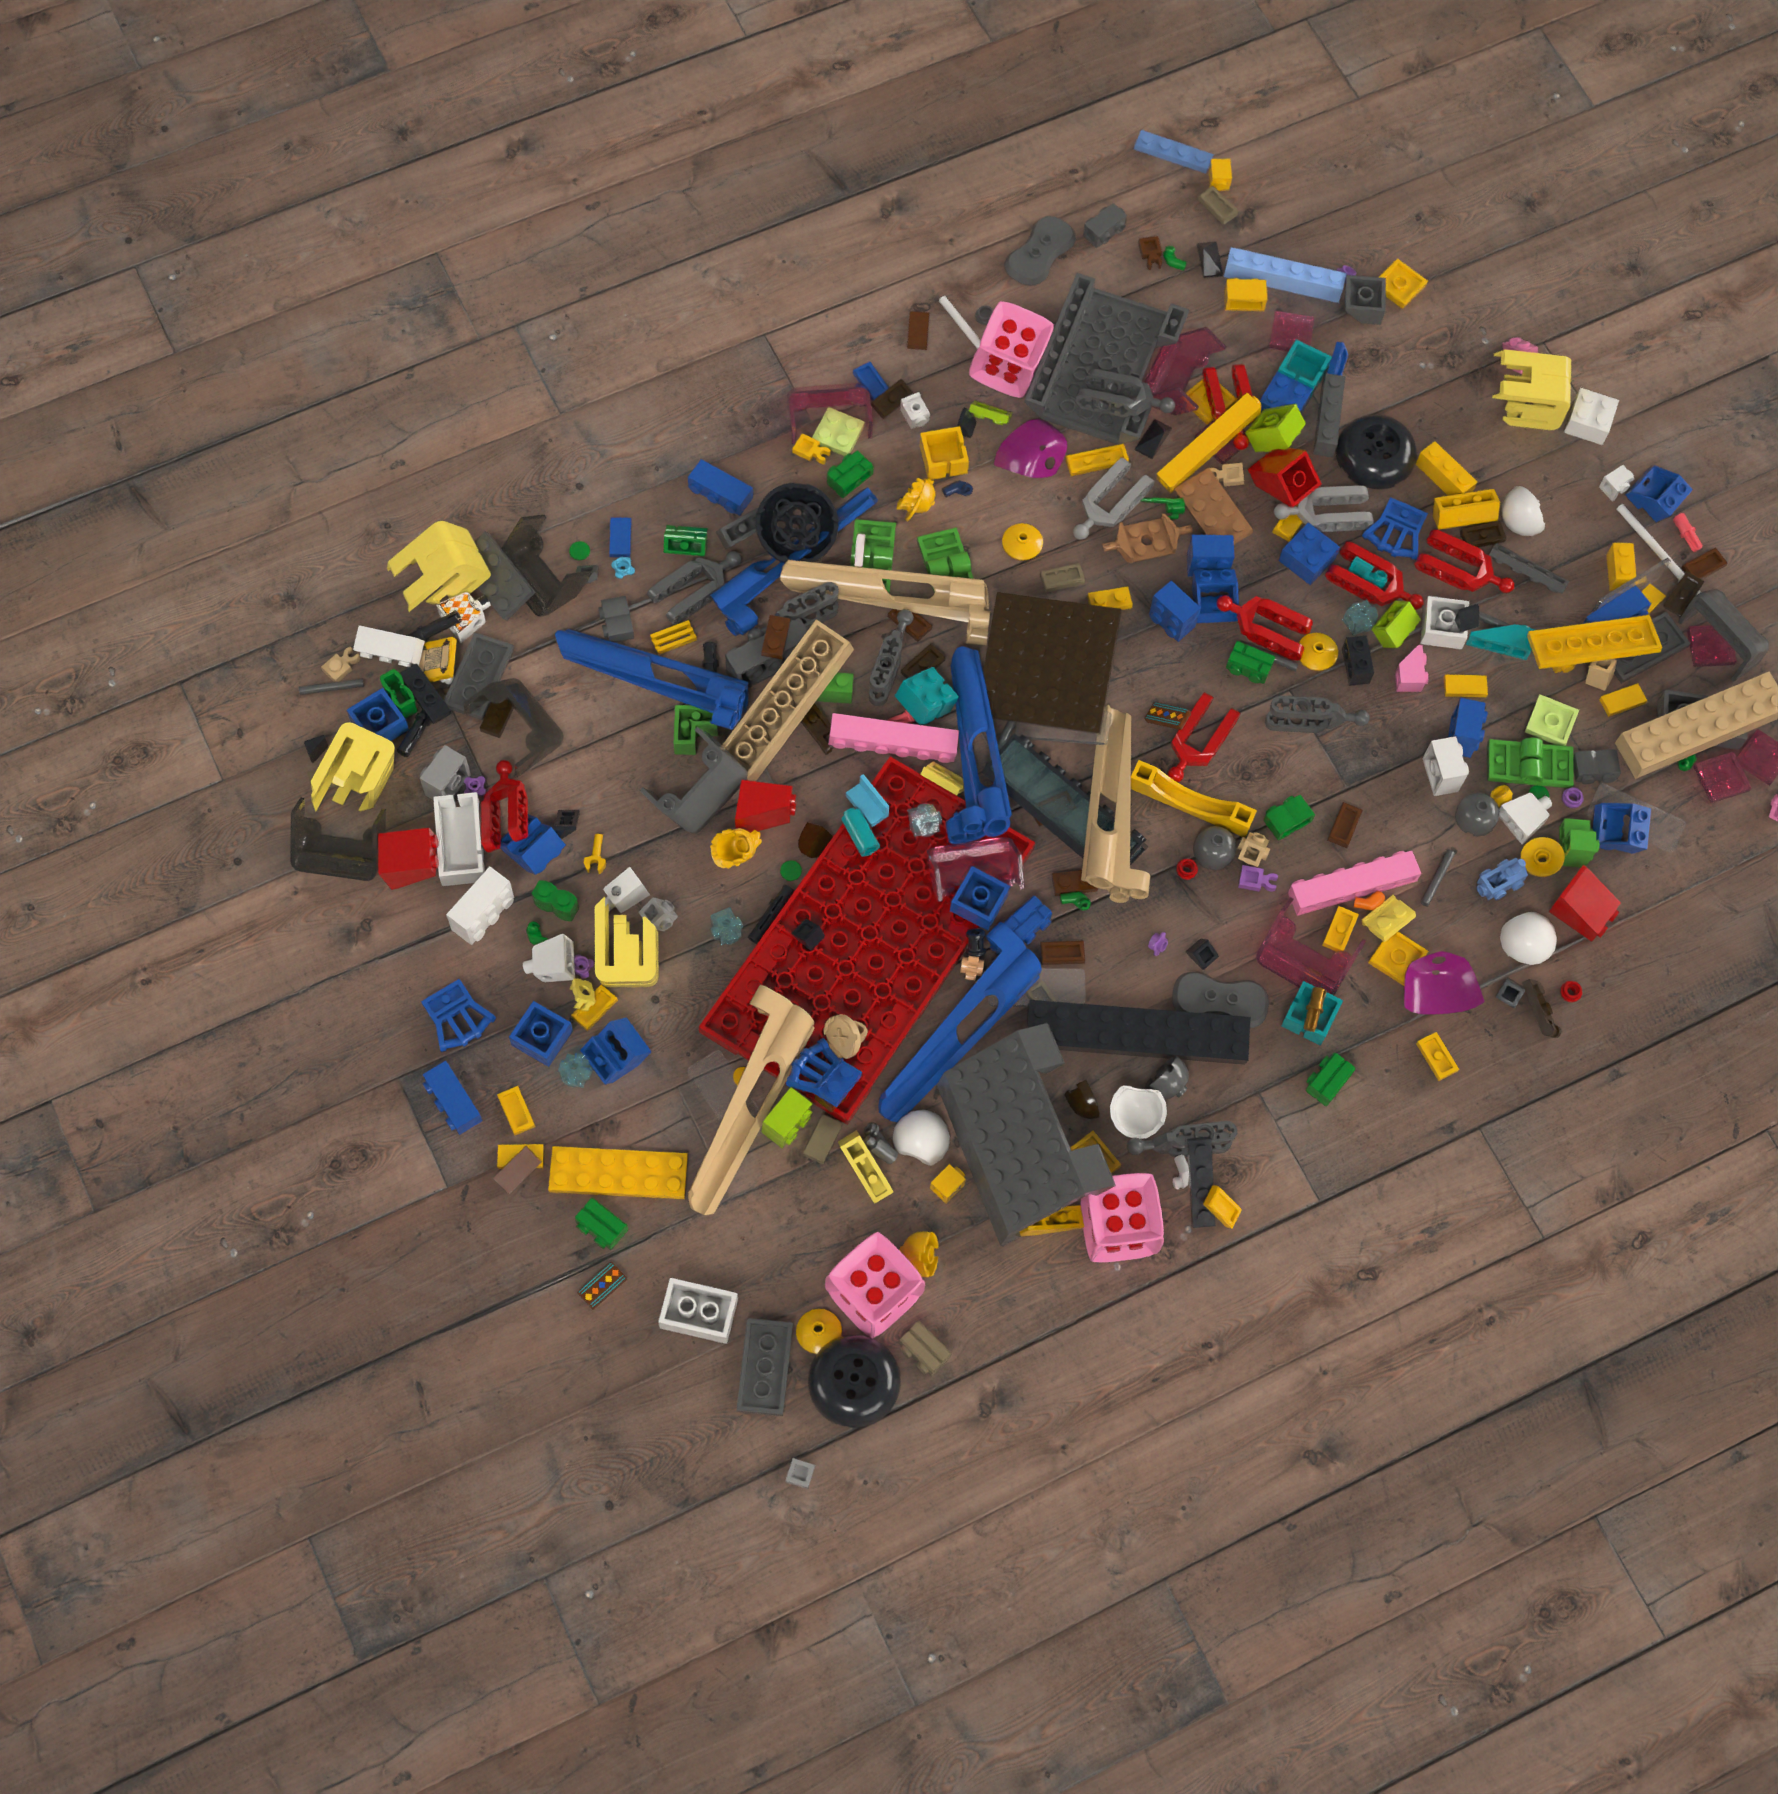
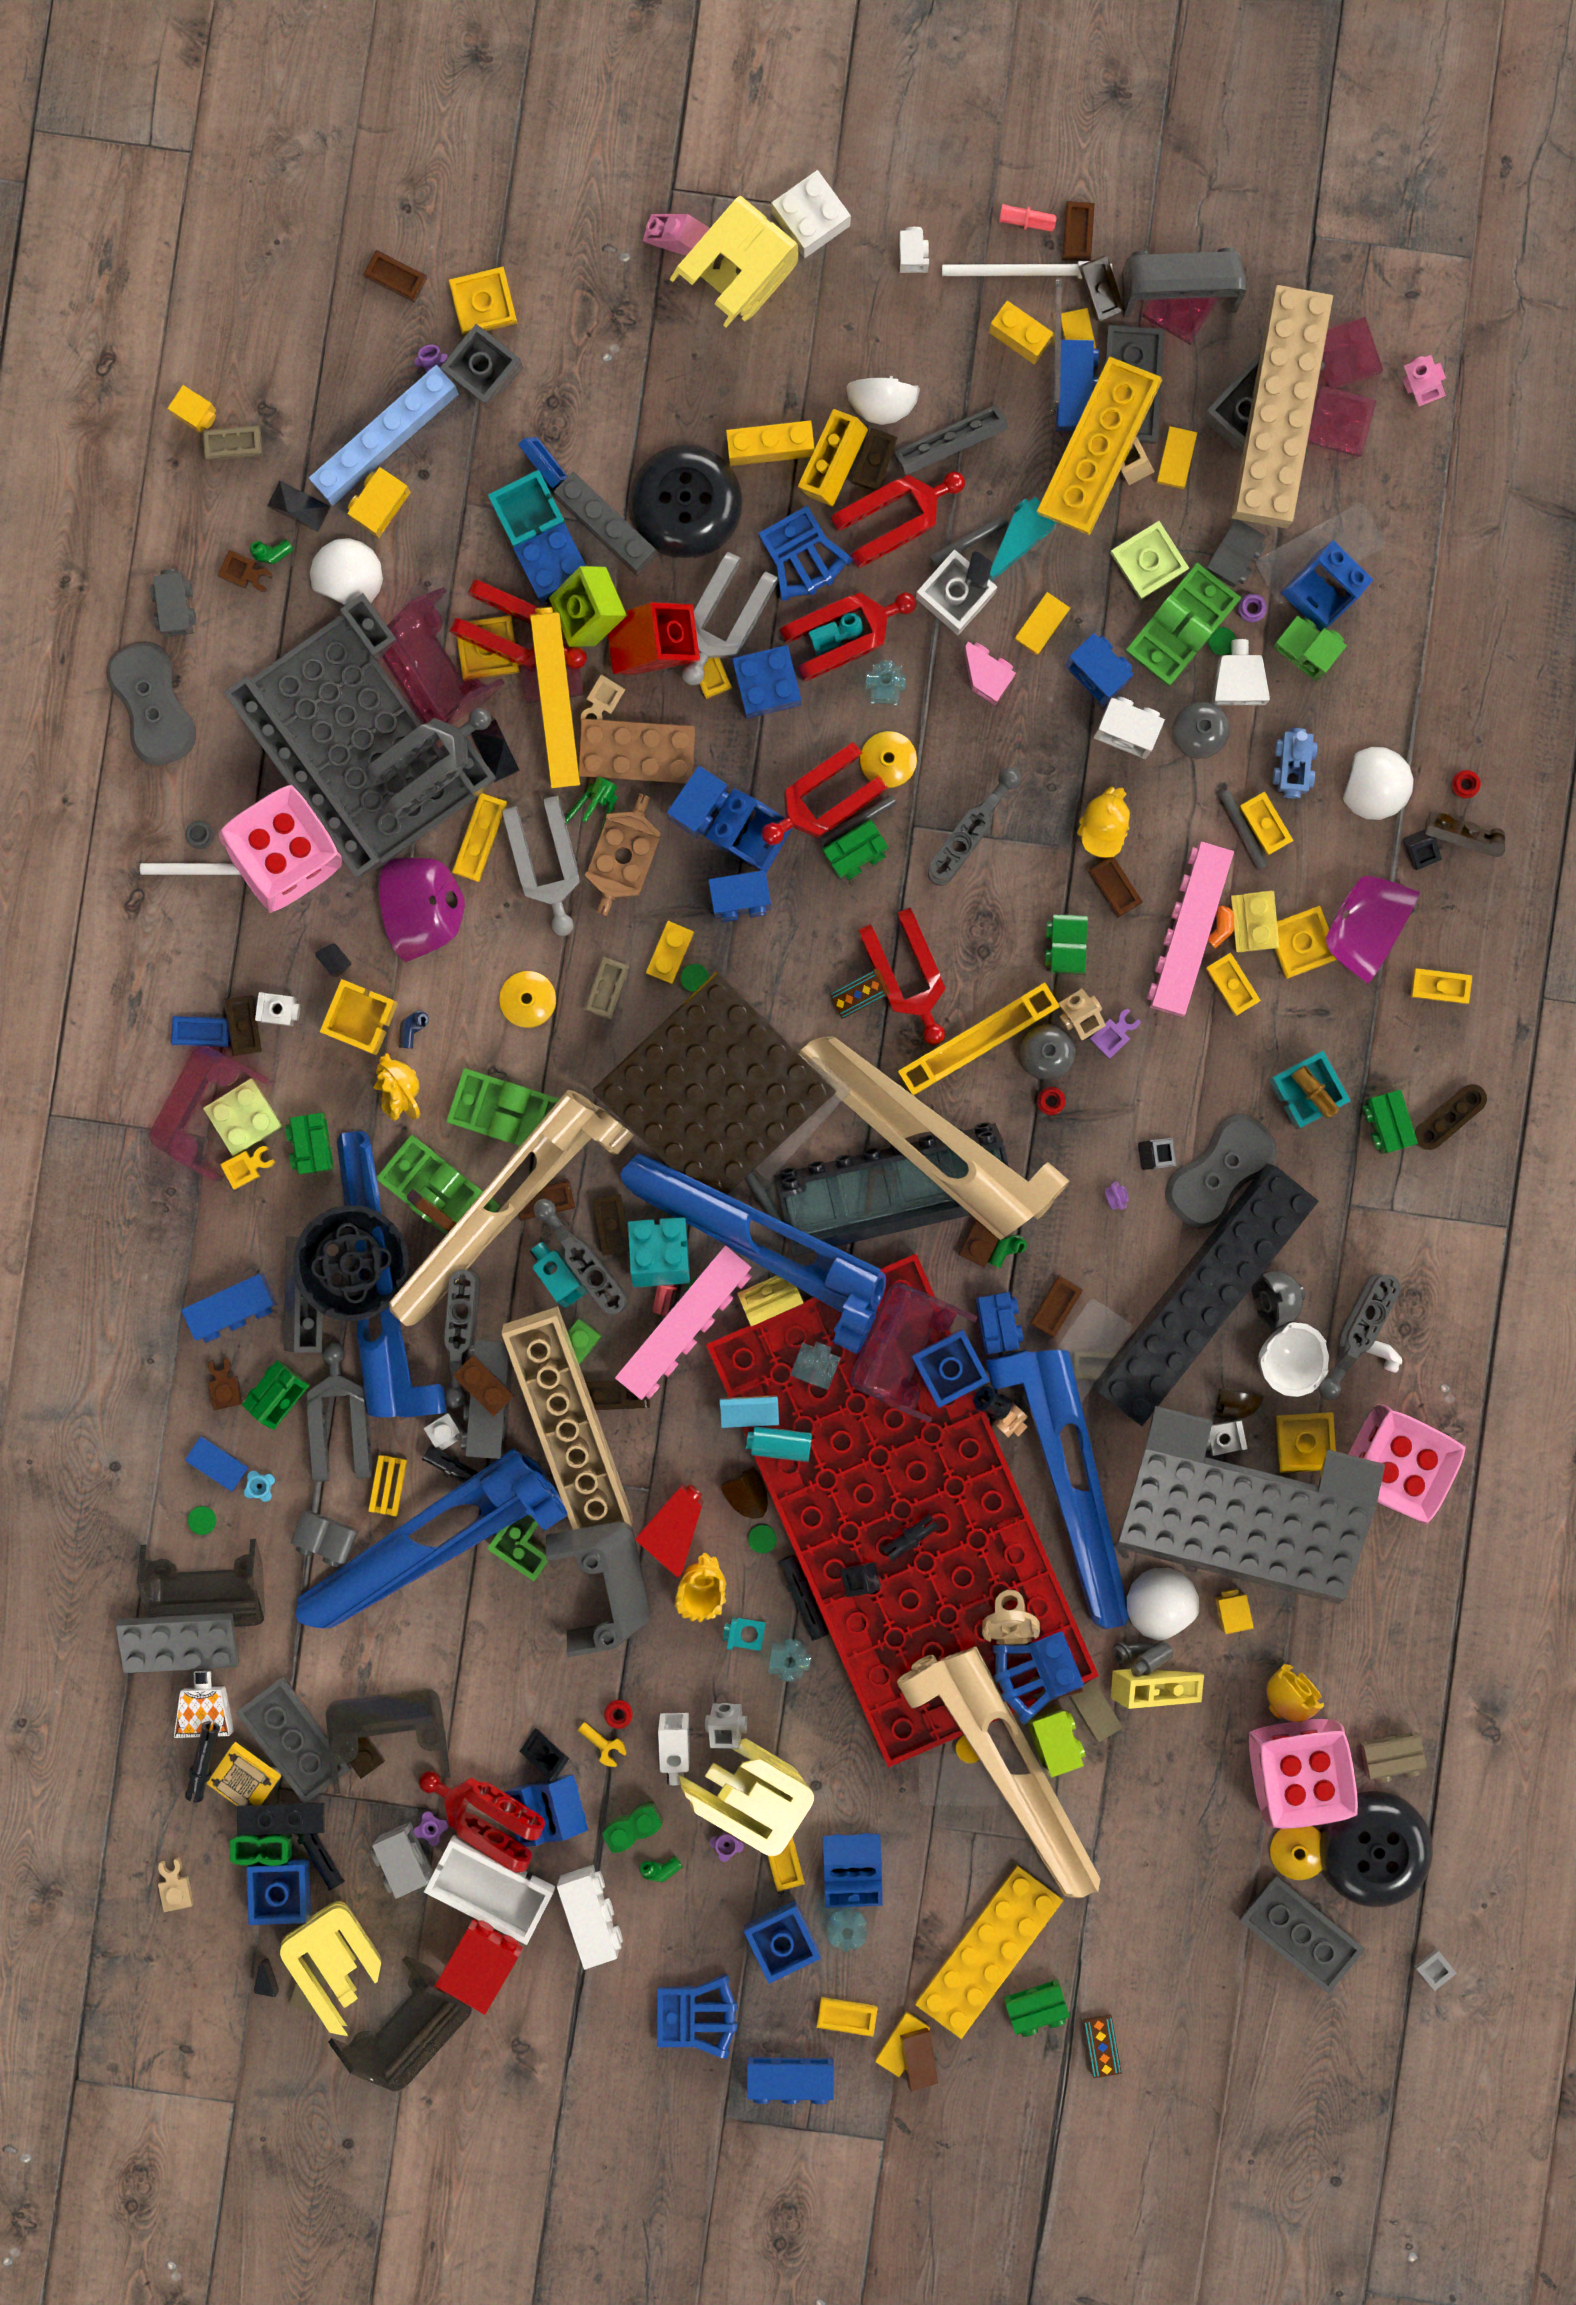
camera: 50 degrees left, 20 degrees up
dark grey piece [299,678,364,695] -> none
white brick [353,626,425,667] -> none
light yellow piece [387,521,491,612] -> none
white torso [523,934,575,982] -> none
light yellow piece [570,978,595,1011] -> none
dark grey plate [576,565,599,583] -> none
white brick [659,1278,738,1344] -> none
reddish brown tile [907,311,929,350] -> none
lime plate [969,400,1012,425] -> none
medium blue plate [1134,130,1214,174] -> none
black plate [1187,1137,1216,1228] -> none
yellow tile [1203,1185,1242,1229] -> none
clear pink windscreen [1256,897,1366,996] -> none
clear pink plate [1269,311,1315,352] -> none
black brick [1342,635,1374,686] -> none
lime brick [1371,601,1421,648] -> none
yellow tile [1490,785,1513,809] -> none
yellow dish [1521,837,1565,877] -> none
red slope [1549,865,1621,942] -> none
blue piece [1625,466,1693,522] -> none
none -> reddish brown plate [208,1358,243,1410]
none -> white cylinder [310,538,383,606]
none -> reddish brown tile [363,250,427,303]
none -> white brick [424,1411,464,1451]
none -> teal torso [530,1242,589,1308]
none -> red plate [604,1700,633,1729]
none -> teal bracket [722,1617,766,1651]
none -> black pin [882,1513,939,1562]
none -> yellow hair [1077,787,1130,858]
none -> white brick [1206,1419,1248,1456]
none -> yellow plate [1239,792,1293,856]
none -> dark brown plate [1414,1084,1487,1150]

